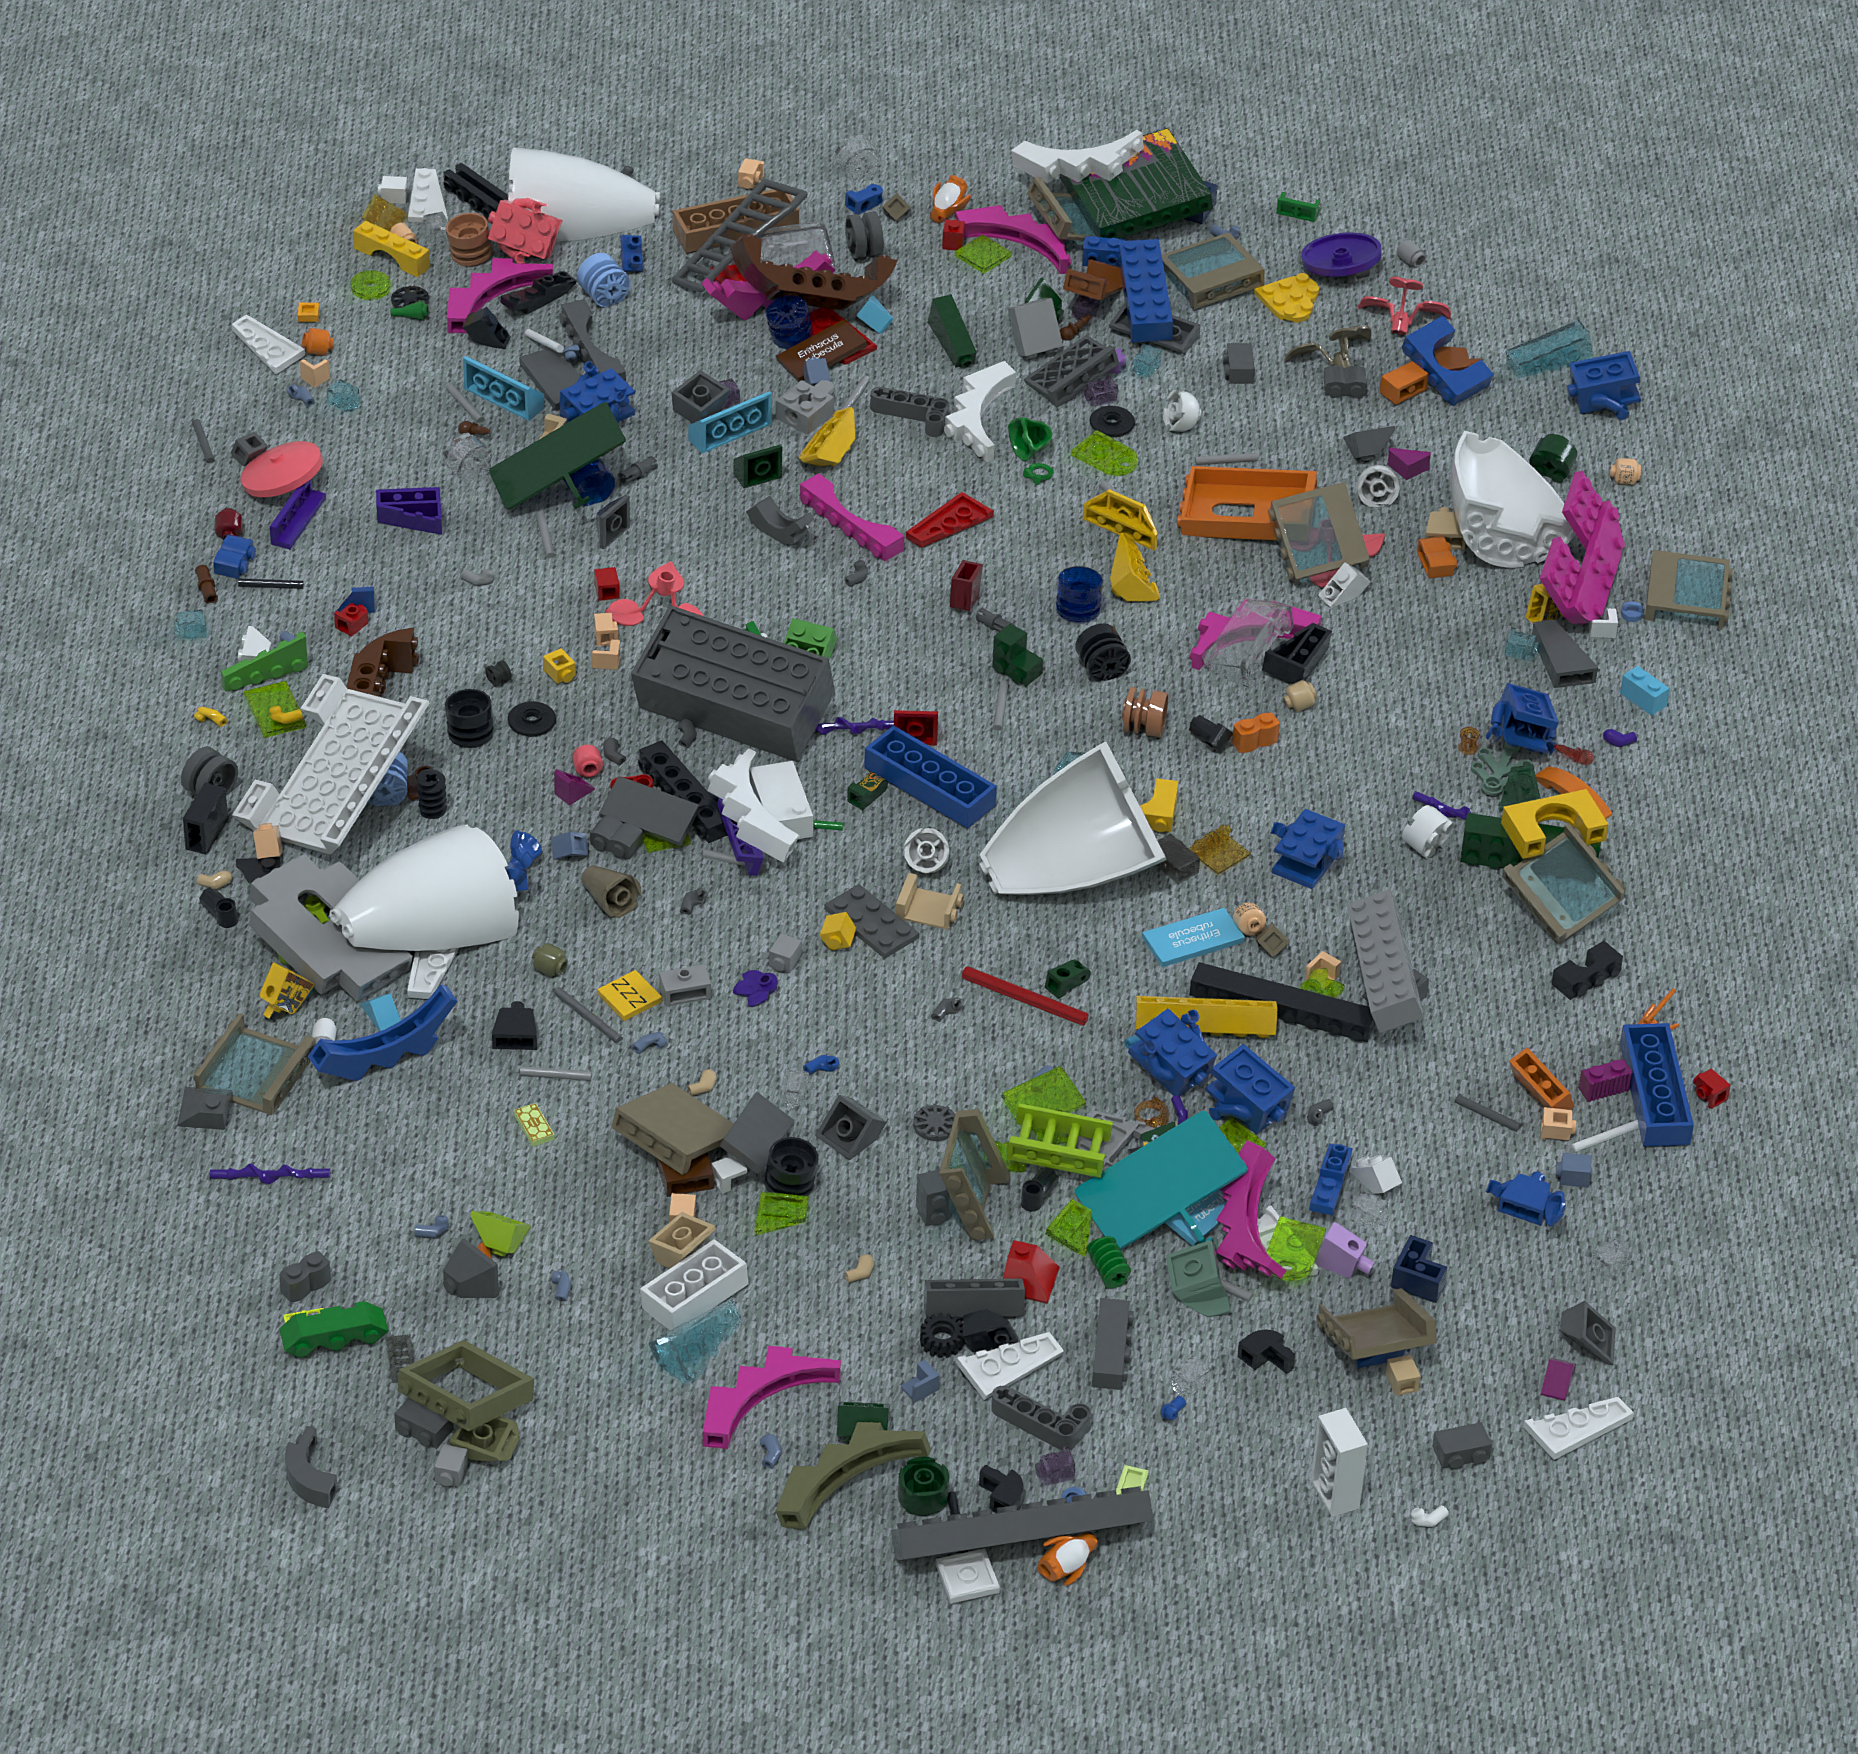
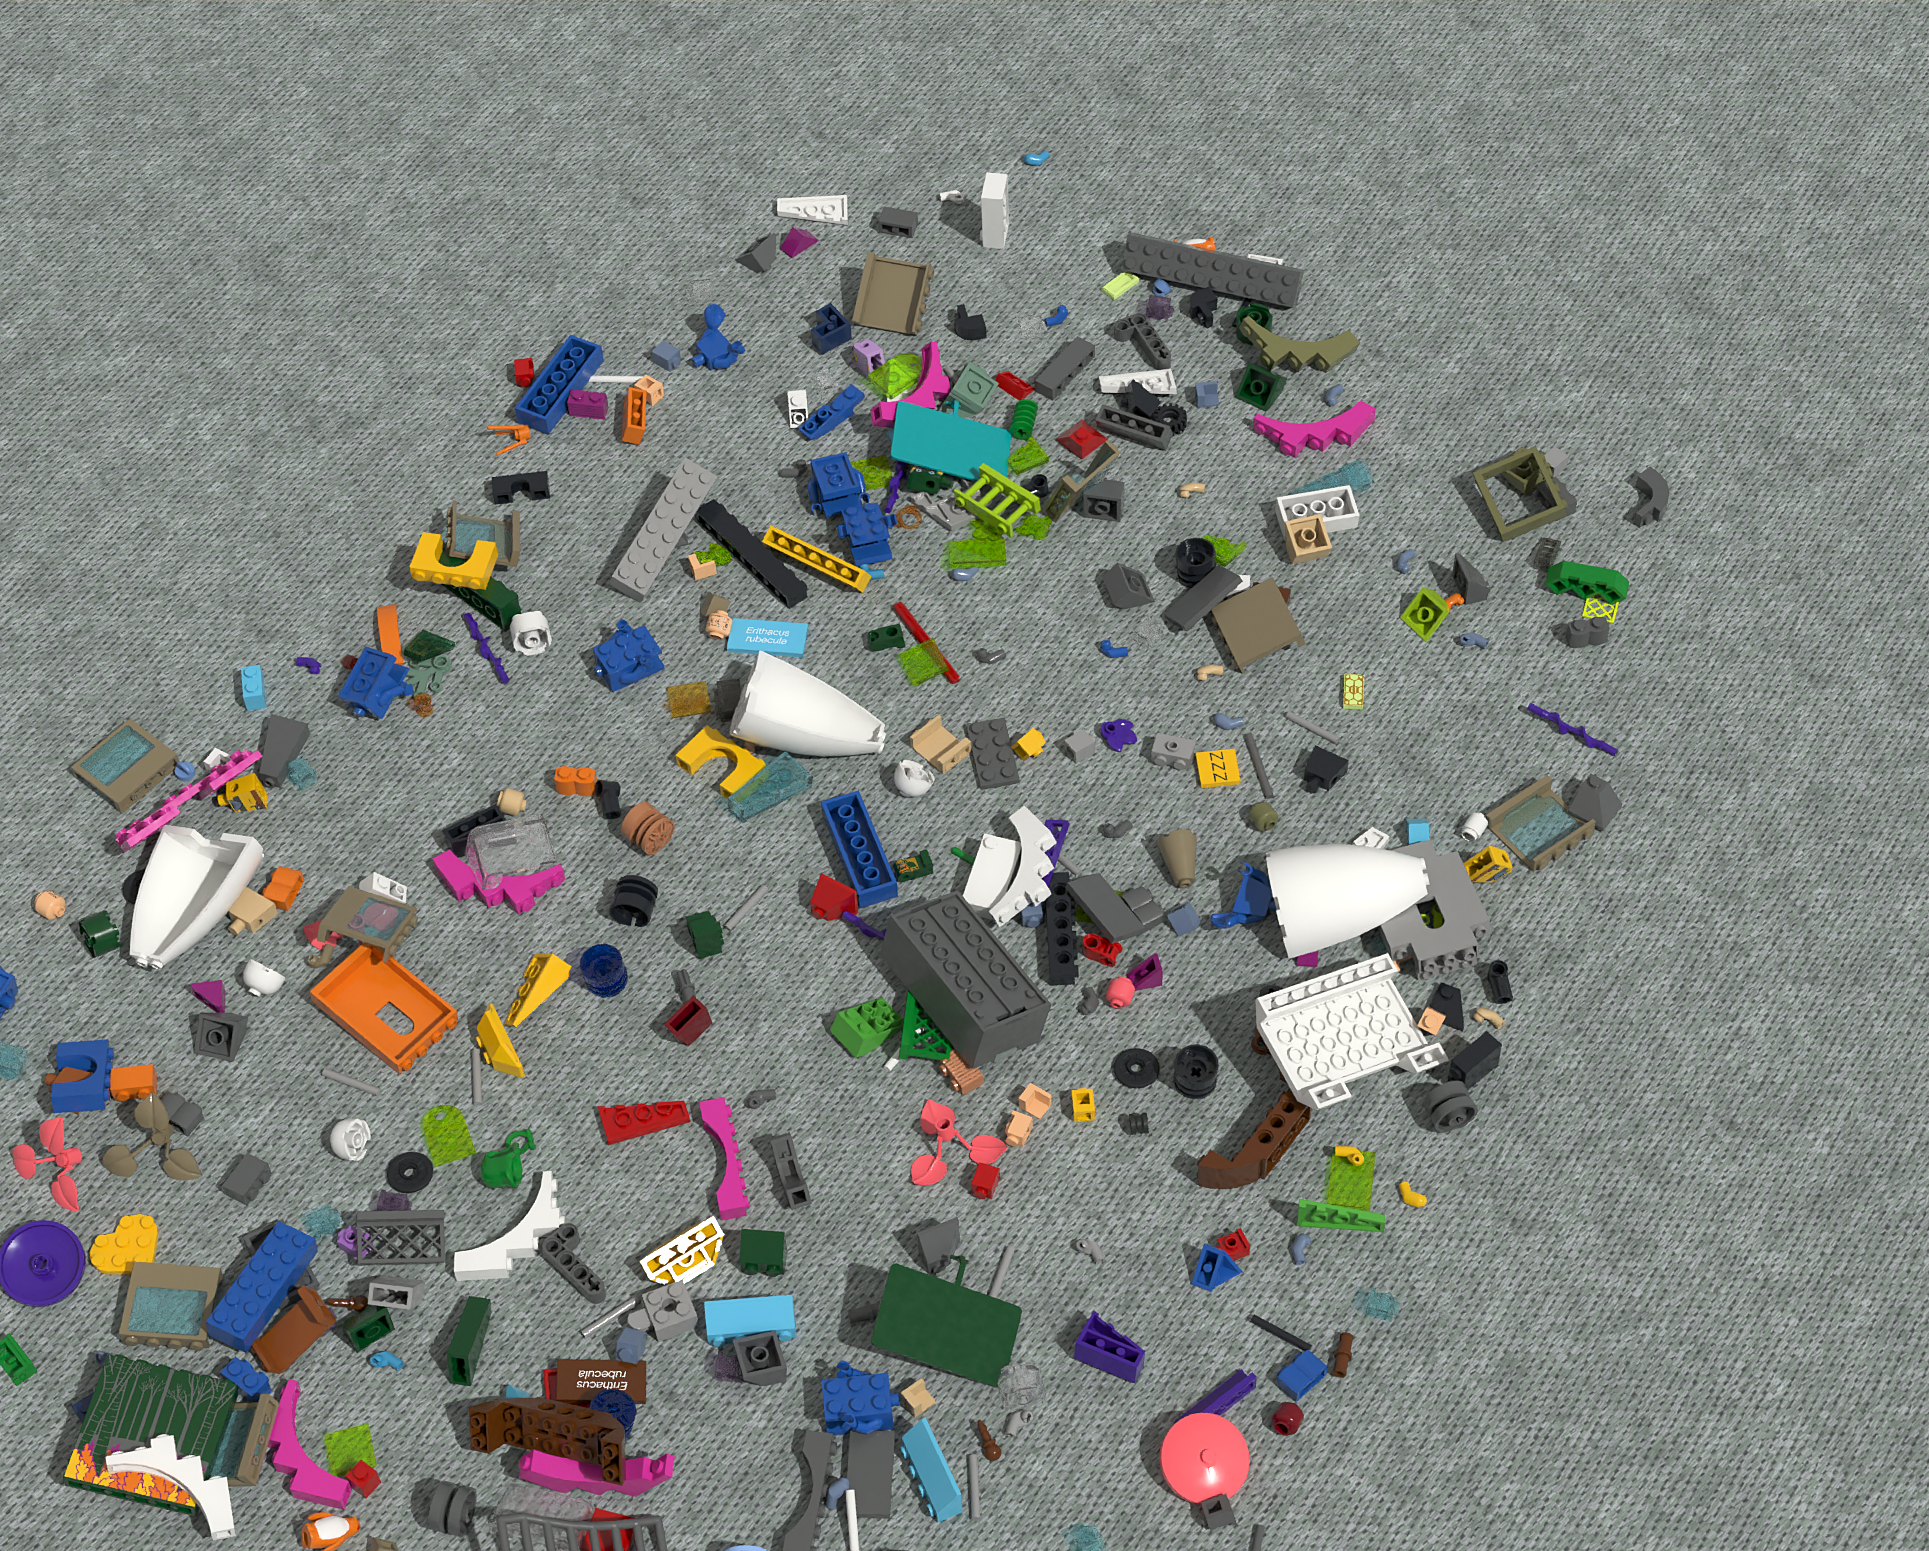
camera: 145 degrees left, 10 degrees up
white slope [238,626,271,662] -> none
blue arch [308,985,458,1081] -> none
light nougat brick [669,1194,696,1223] -> none
dark grey wheel [913,1104,956,1141] -> none
dark grey bar [1455,1094,1521,1132] -> none
none -> dark azure arm [370,1351,404,1371]
none -> clear neon green tile [899,638,949,686]
none -> red slope [995,371,1035,401]
none -> dark azure arm [1024,150,1050,166]

